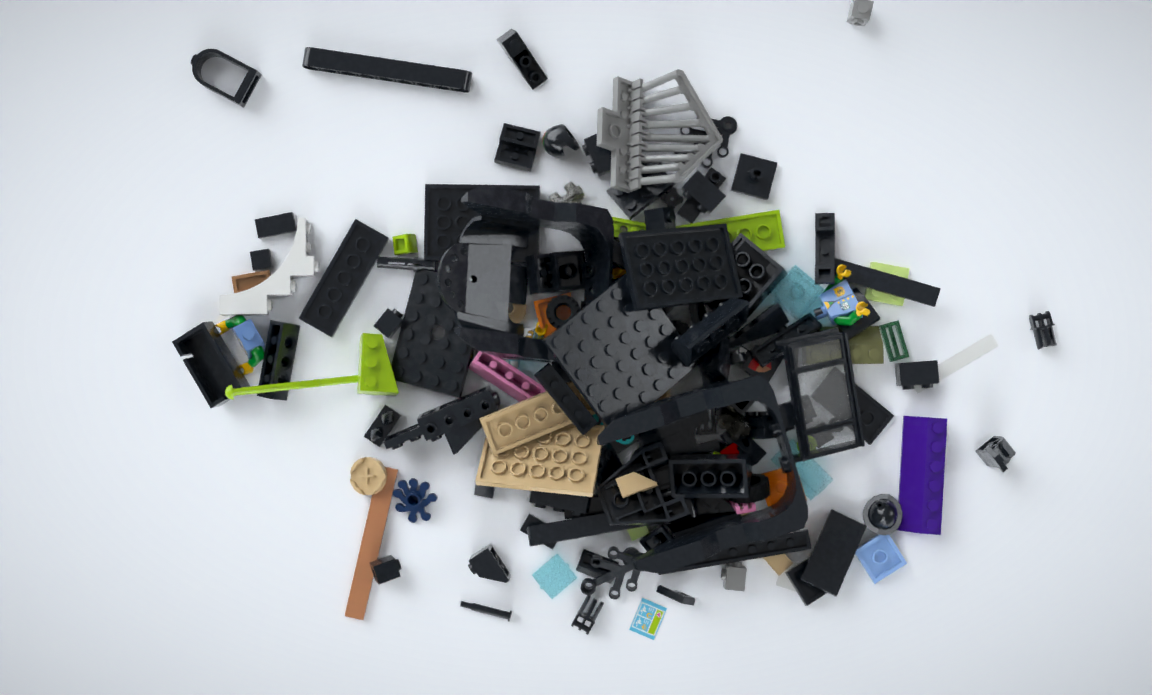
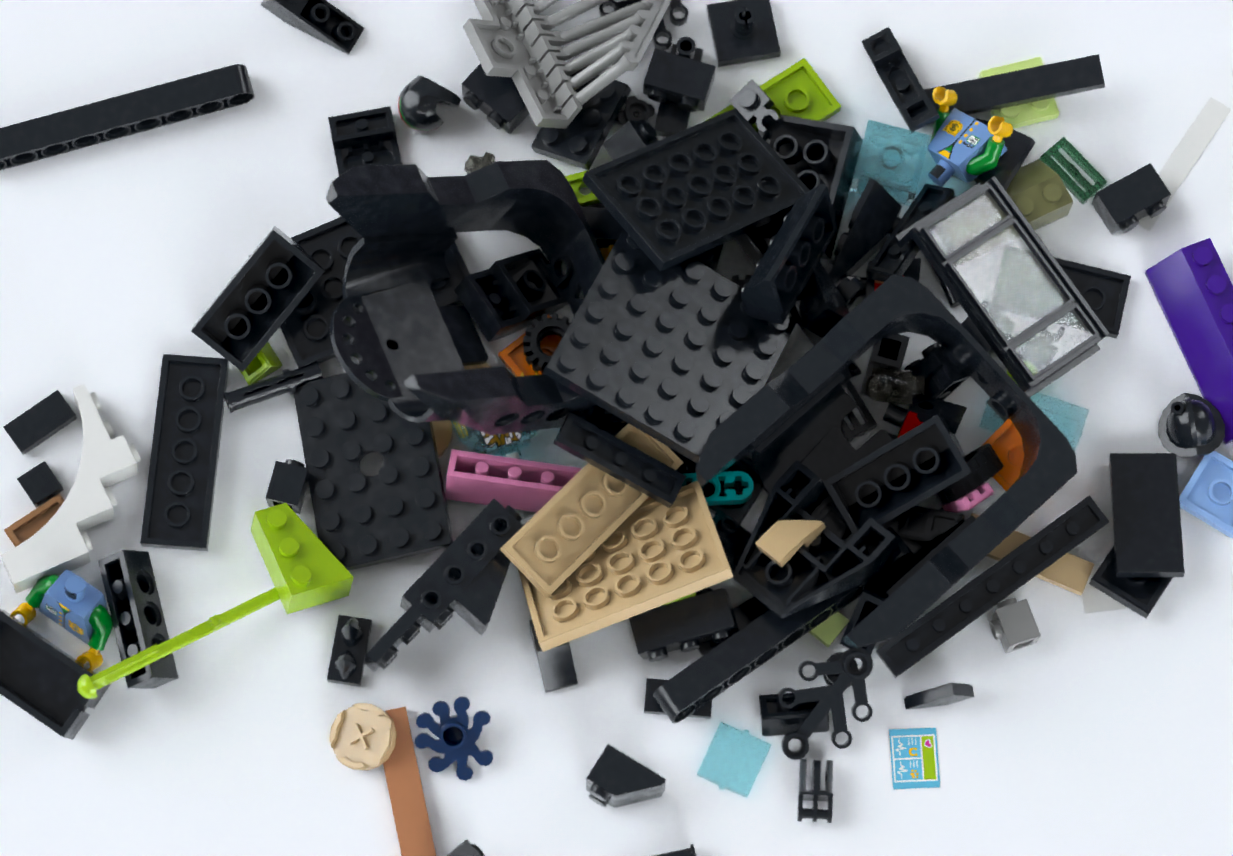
camera: 25 degrees left, 15 degrees down
none -> black slope [191,226,325,372]
none -> plate [729,79,784,136]

